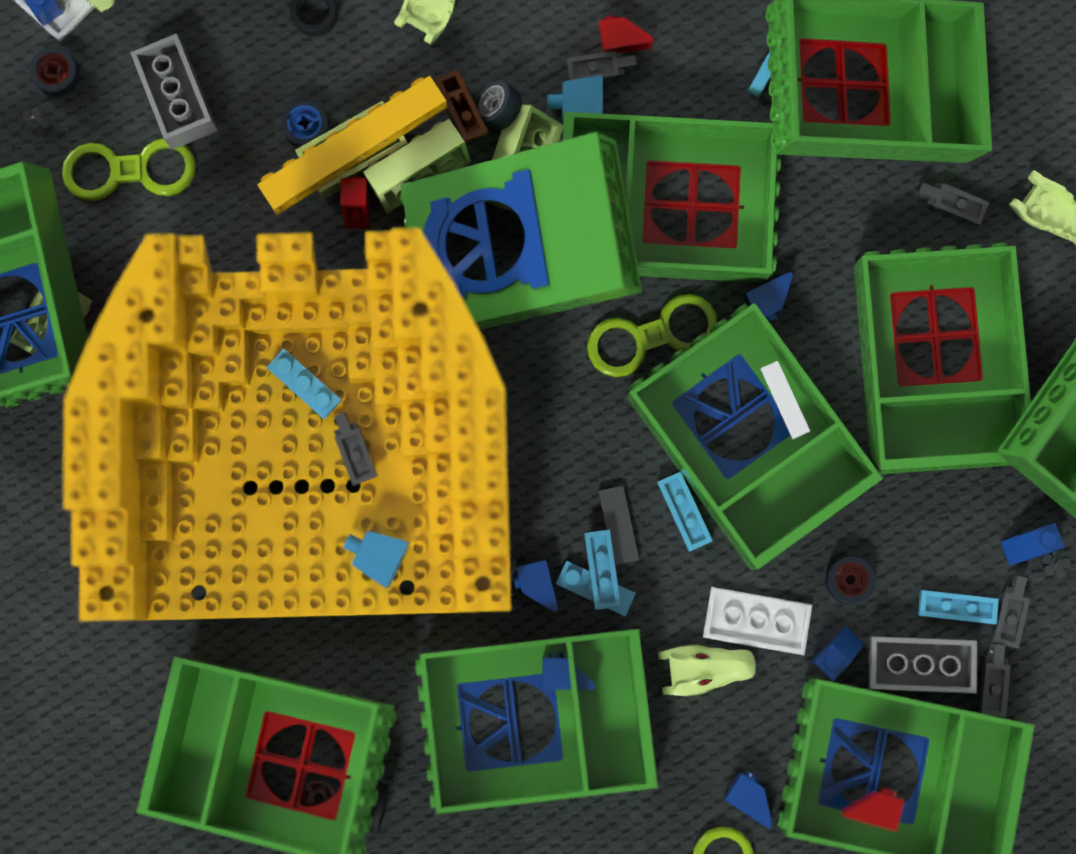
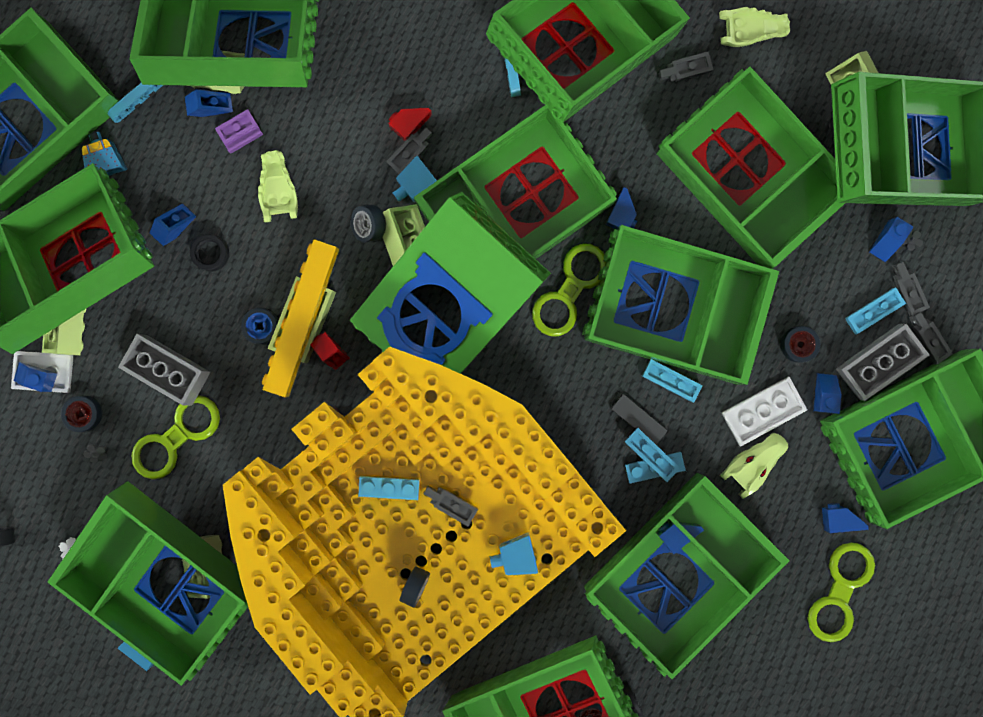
camera: 40 degrees left, 5 degrees up
yellowish green slope [363,119,471,214] -> none
reddish brown slope [435,70,488,143] -> none
blue slope [513,560,558,612] -> none
white sticker [760,361,810,439] -> none
red slope [840,788,904,832] -> none
none -> black wheel [399,566,430,608]

